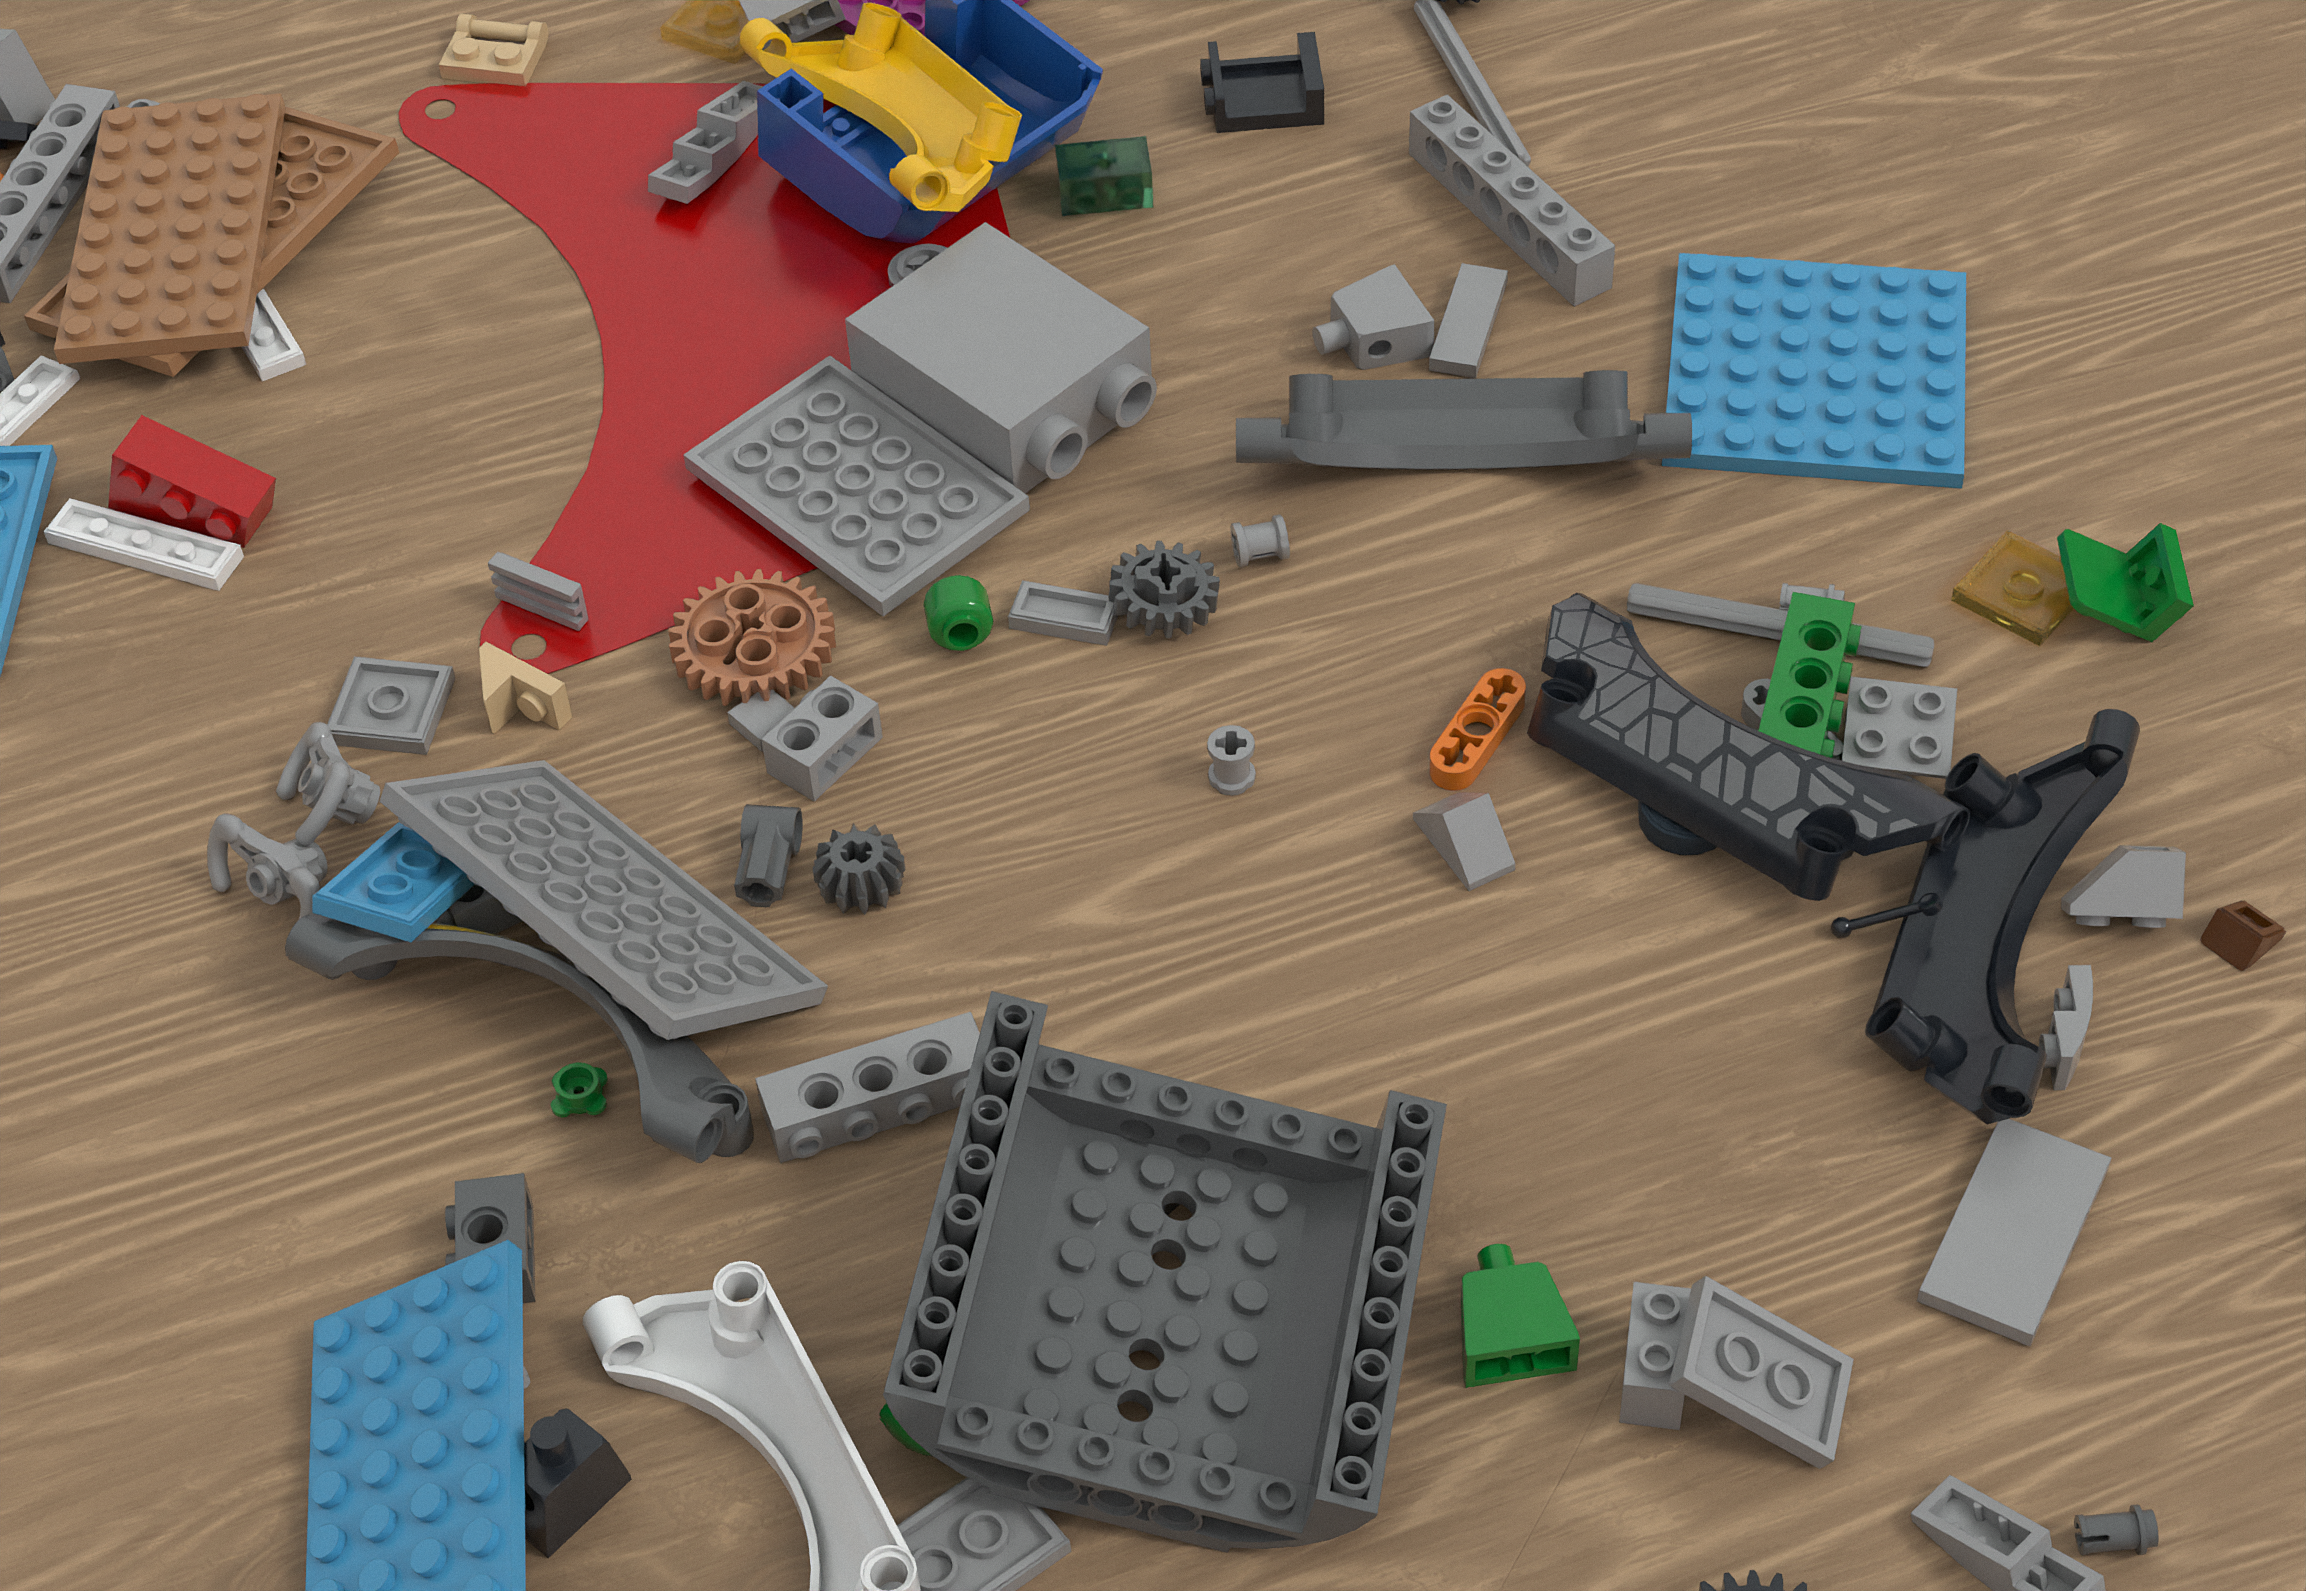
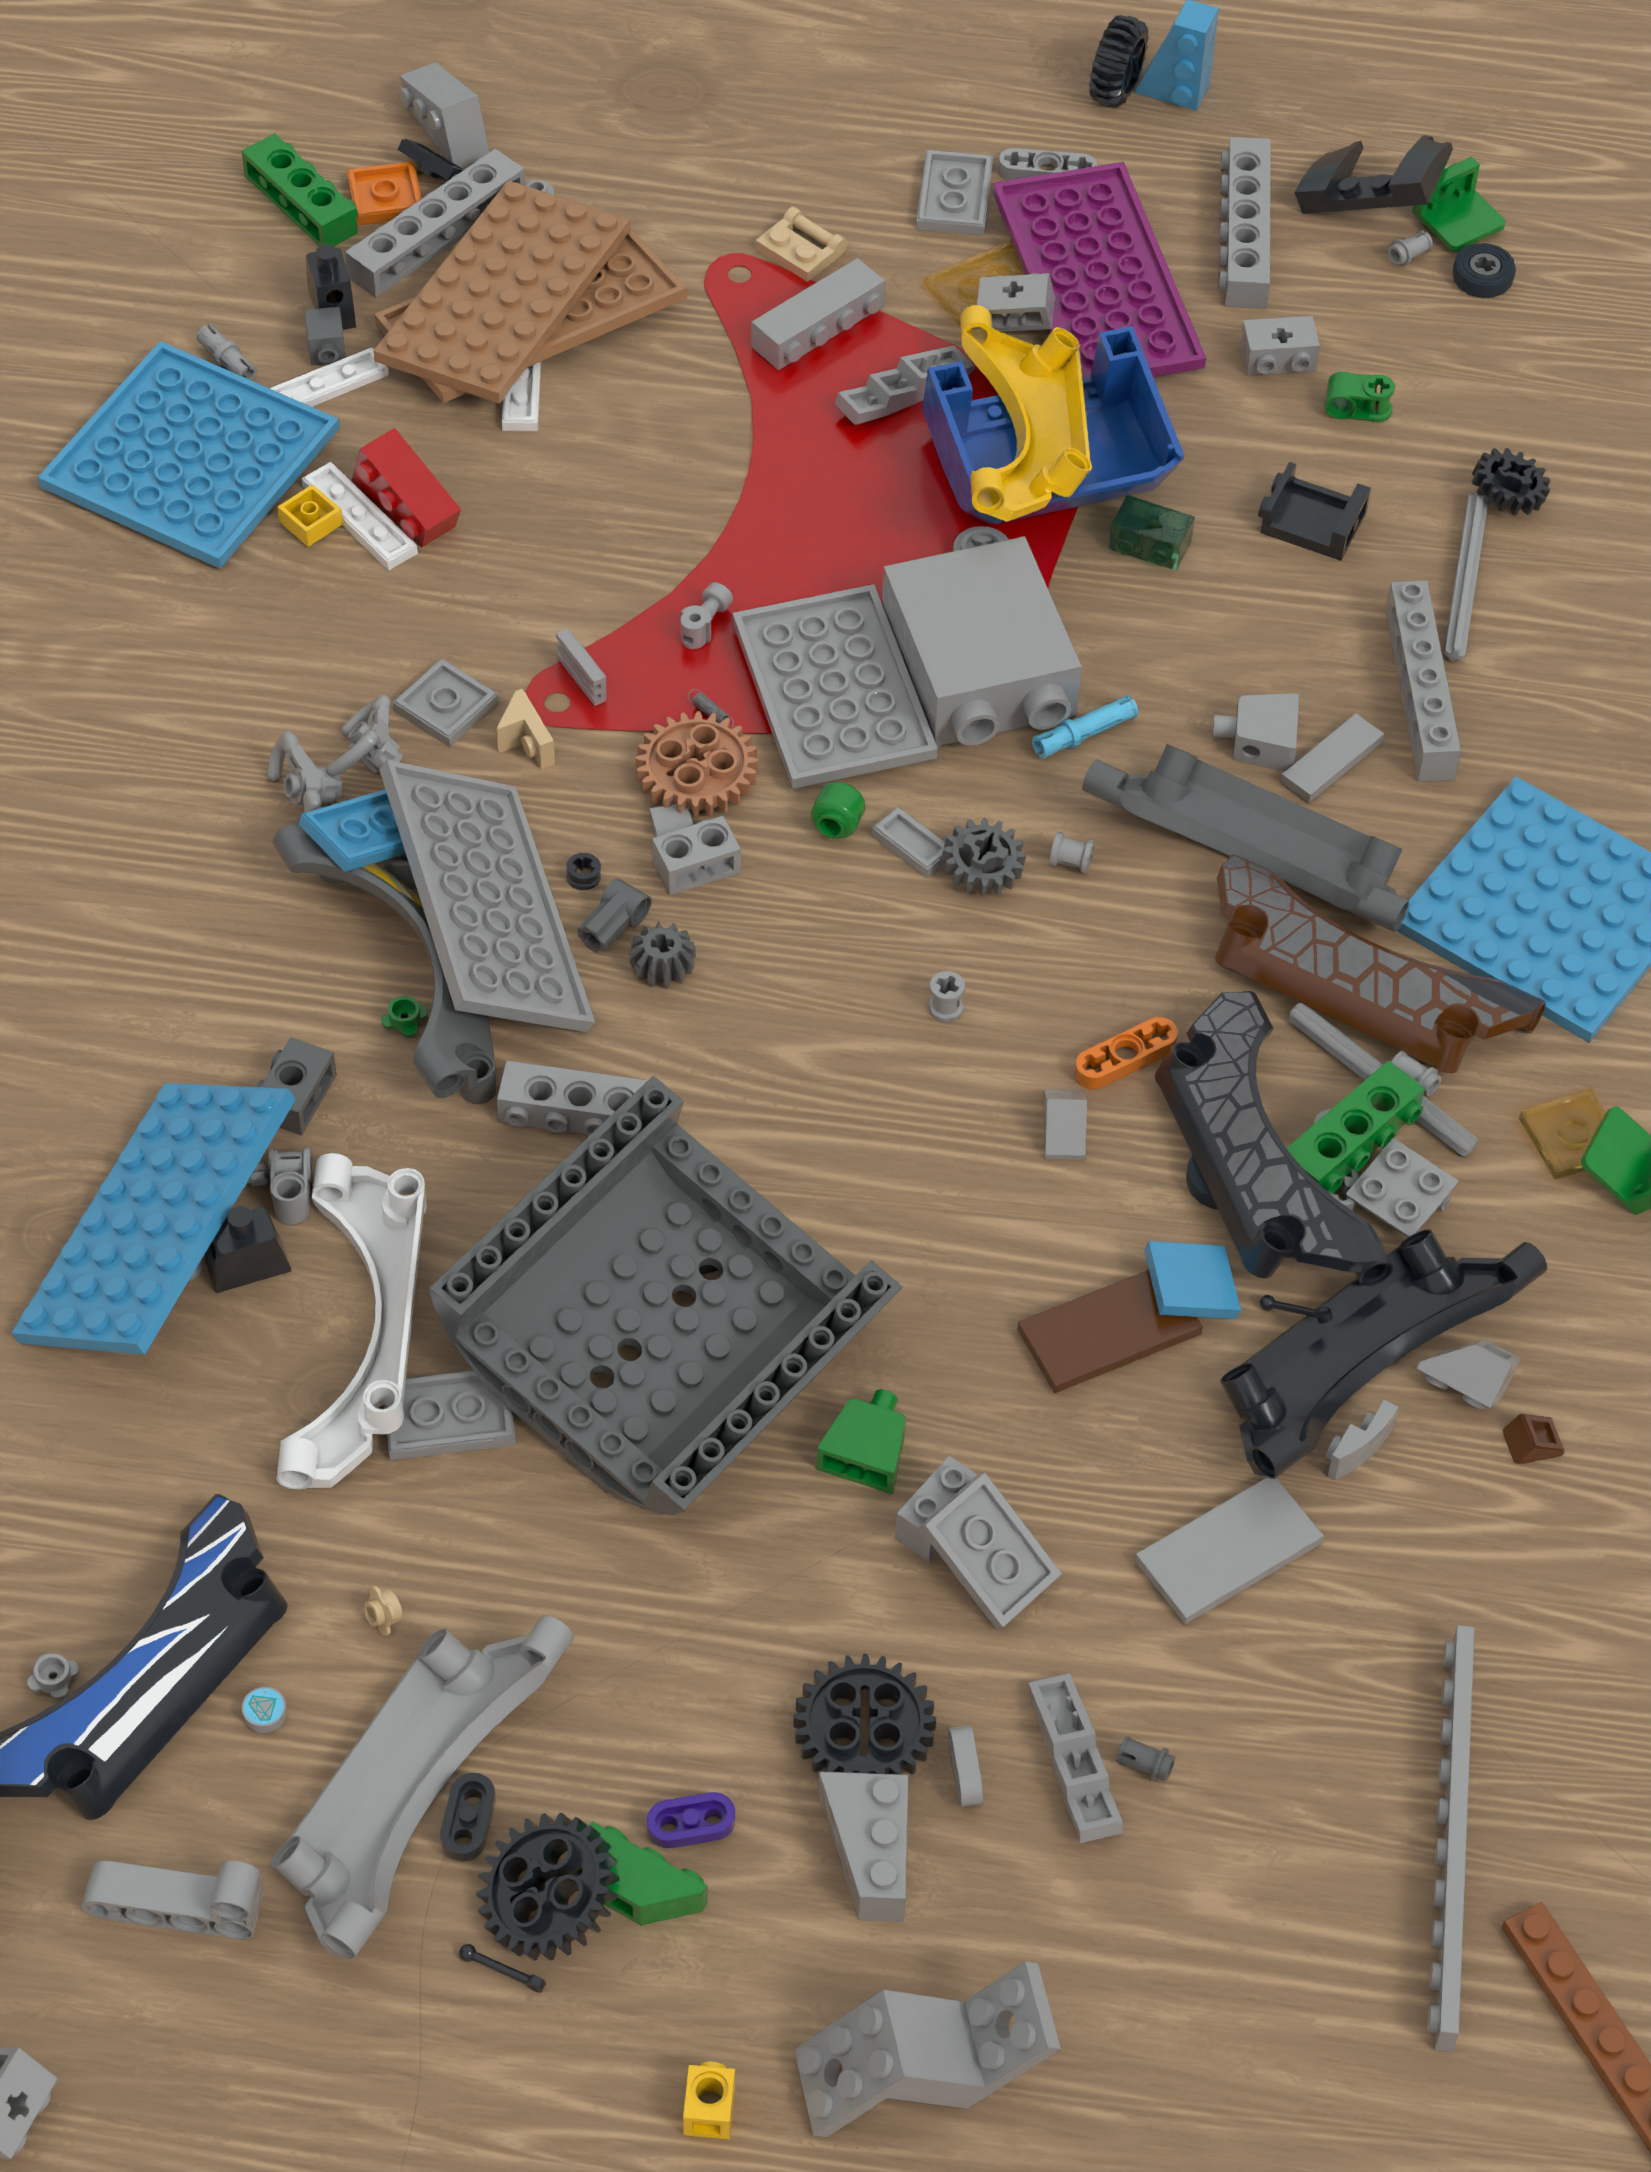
camera: 25 degrees right, 5 degrees up
none -> light grey piece [269,1147,313,1225]
none -> yellow piece [277,484,343,547]
none -> black bush [567,853,601,890]
none -> light grey leg [680,582,733,649]
none -> light grey piece [688,689,734,729]
none -> light grey brick [751,258,885,370]
none -> reddish brown tile [1017,1270,1203,1393]
none -> medium azure pin [1032,695,1138,759]
none -> dark azure tile [1144,1241,1241,1319]
none -> reddish brown panel [1215,854,1546,1073]

